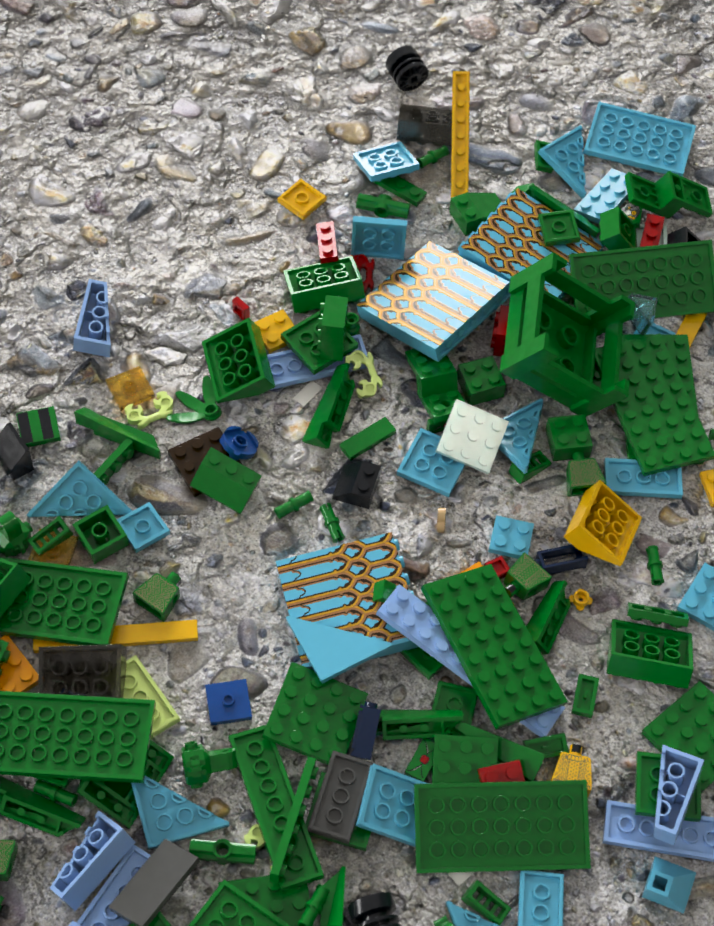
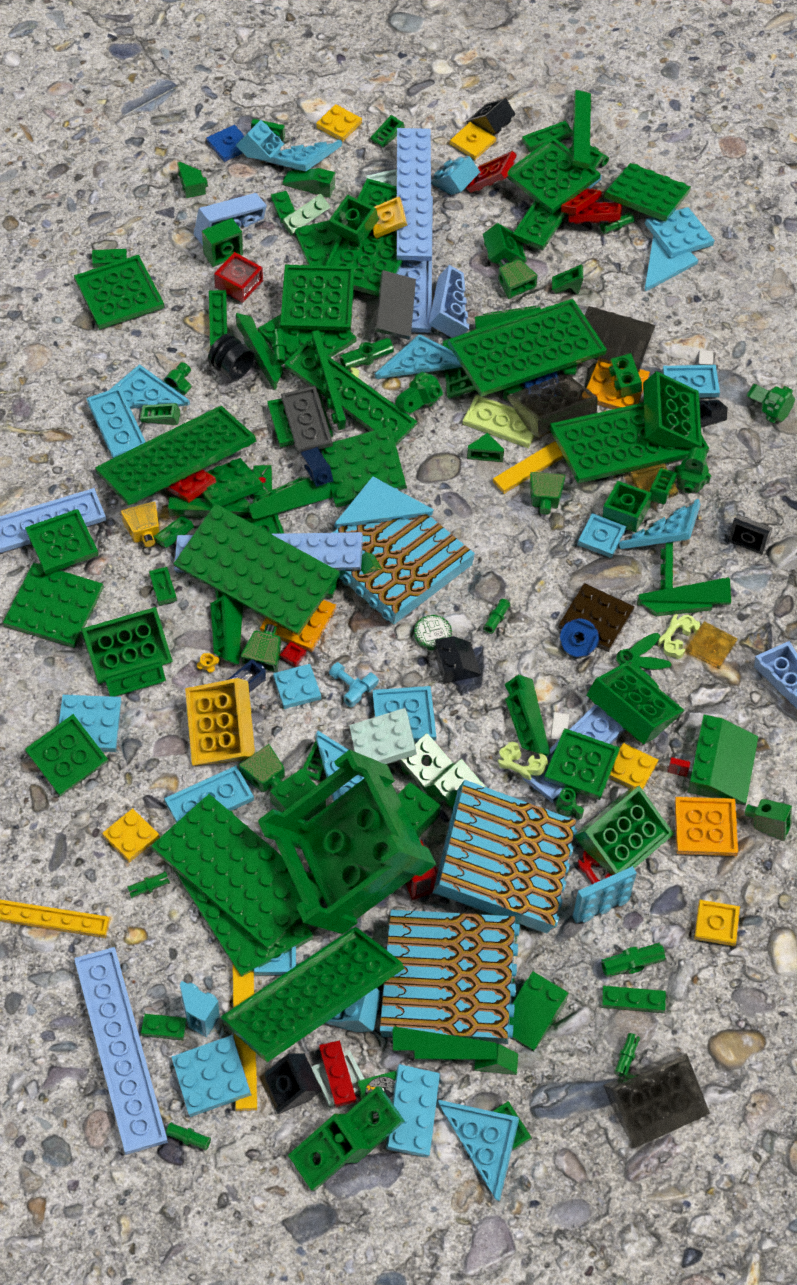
camera: 150 degrees right, 0 degrees up
tile [16,406,61,447] -> none
green slope [190,447,262,514] -> none
blue plate [205,679,252,726] -> none
plate [316,221,338,264] -> none
green brick [317,295,348,361] -> none
green pin [319,503,345,543] -> none
green tile [339,417,396,461] -> none
medium azure plate [353,141,420,182] -> none
medium azure plate [356,763,429,847] -> none
black wheel [385,46,429,91] -> none
tan tile [437,507,446,533] -> none
yellow tile [451,71,470,198] -> none
green tile [537,209,581,247] -> none
medium azure plate [583,102,696,177] -> none
green brick [599,206,637,250] -> none
clear light blue slope [628,293,658,335] -> none
medium azure slope [642,856,696,914] -> none
green pin [646,545,664,586] -> none
light blue wedge [653,745,704,845] -> none
none -> medium azure bar [329,662,379,708]
none -> tile [414,615,452,651]
none -> green slope [467,433,504,462]
none -> light orange plate [674,797,738,856]
none -> green slope [687,714,758,806]
none -> green torso [744,799,792,841]

